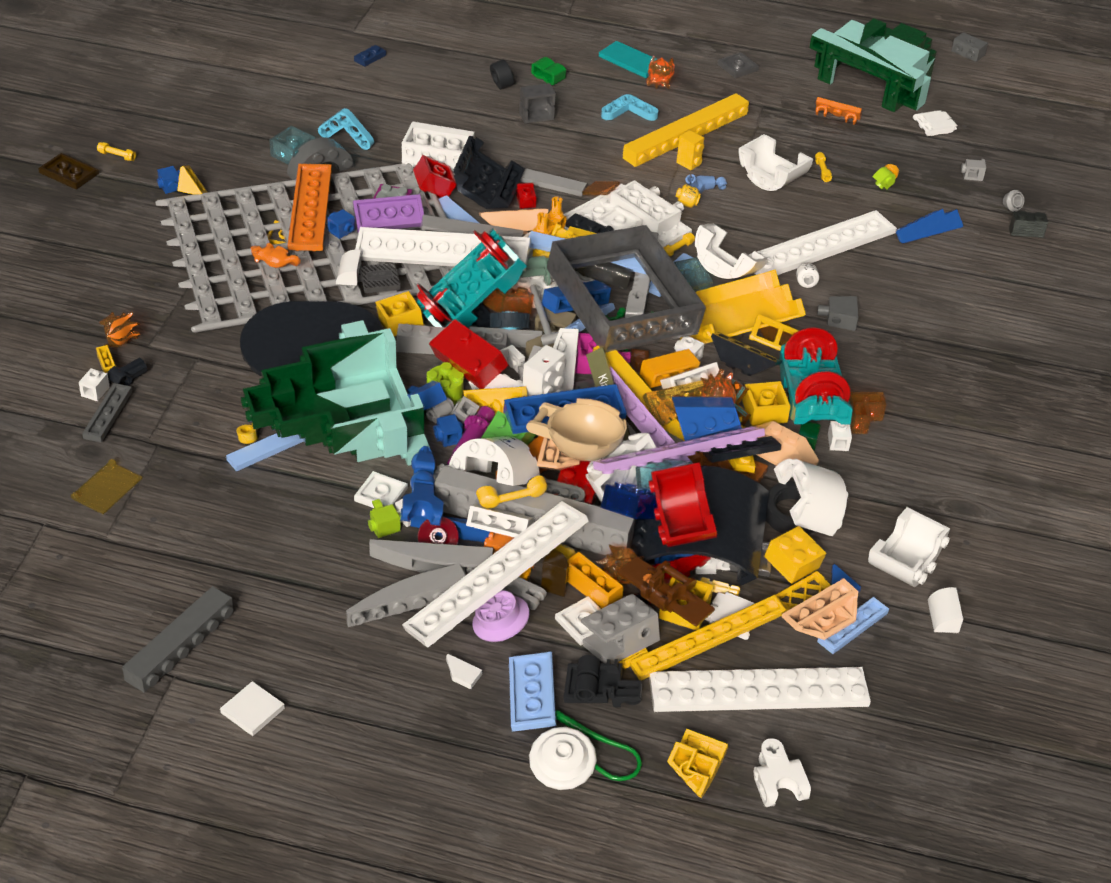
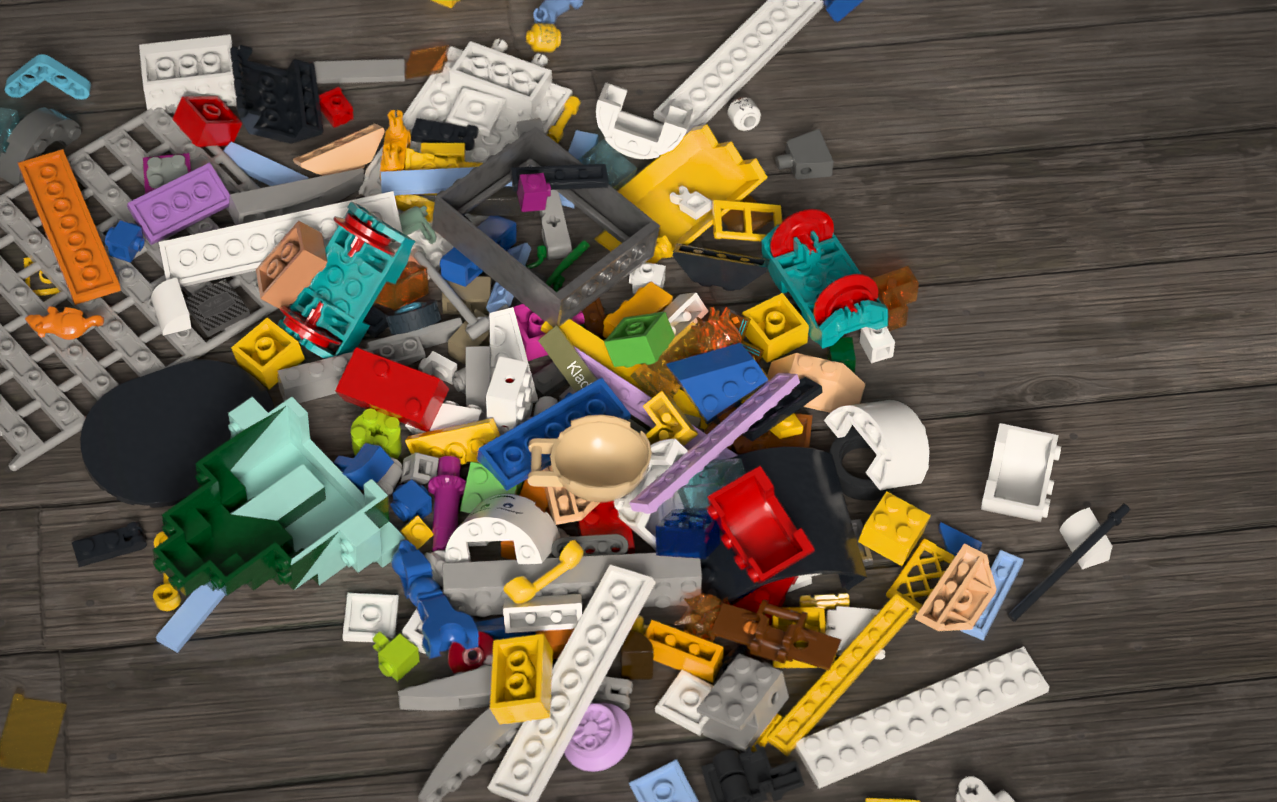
camera: 20 degrees left, 10 degrees up
none -> black plate [72,521,147,567]
none -> nougat brick [256,221,327,309]
none -> yellow plate [399,515,433,550]
none -> yellow brick [490,634,553,724]
none -> black tile [510,164,609,192]
none -> magenta brick [517,173,551,212]
none -> bright green brick [604,312,675,368]
none -> yellow brick [643,391,698,446]
none -> white plate [670,186,712,220]
none -> black bar [1008,503,1130,622]

